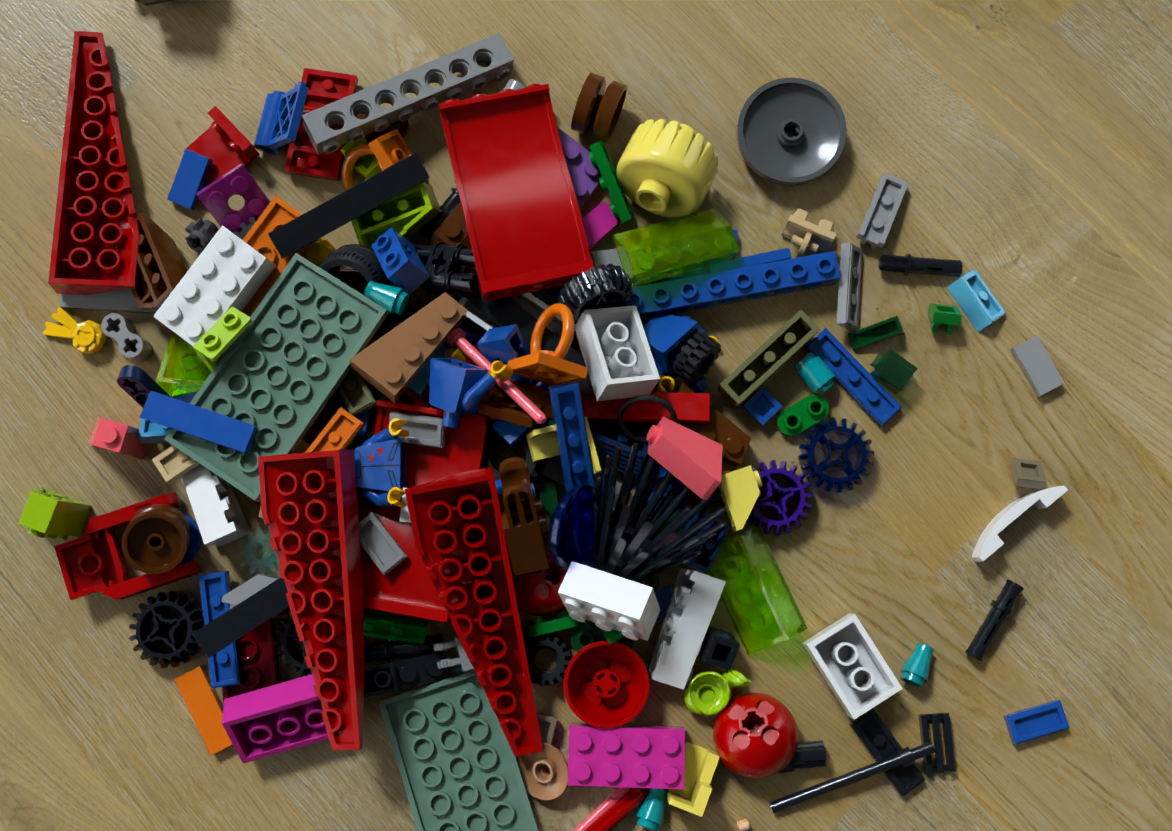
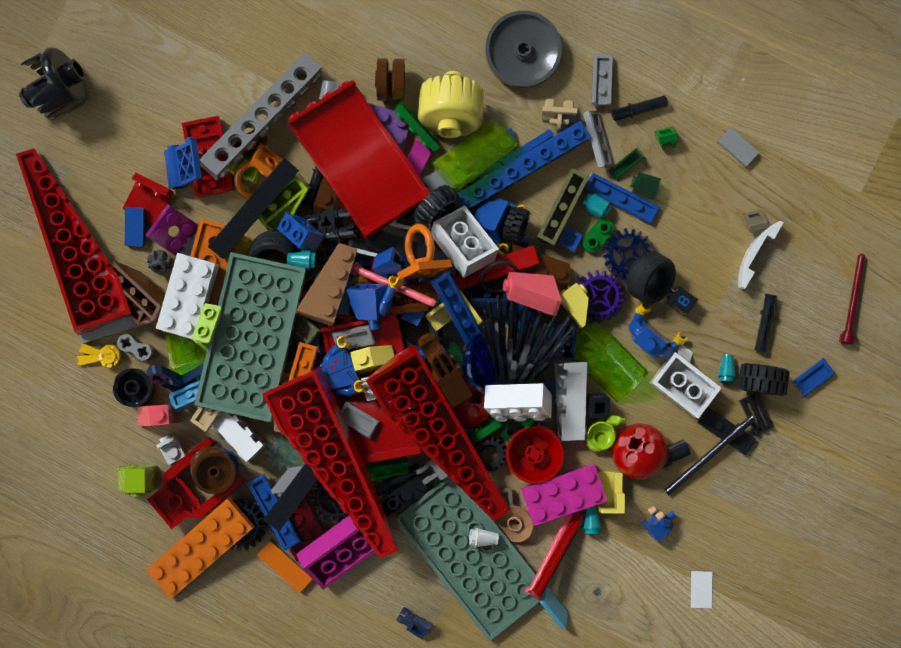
camera: 30 degrees left, 5 degrees up
blue tile [140,391,258,455] -> none
medium azure slope [948,269,1006,331] -> none
none -> black brick [113,368,156,407]
none -> orange plate [146,497,255,600]
none -> white bracket [156,434,186,465]
none -> light yellow slope [350,345,395,374]
none -> white cone [469,528,499,547]
none -> black tyre [627,251,676,304]
none -> blue torso [629,303,688,359]
none -> black brick [666,286,698,316]
none -> white sticker [678,345,693,363]
none -> black tyre [738,363,790,396]
none -> dark red piece [839,254,865,345]

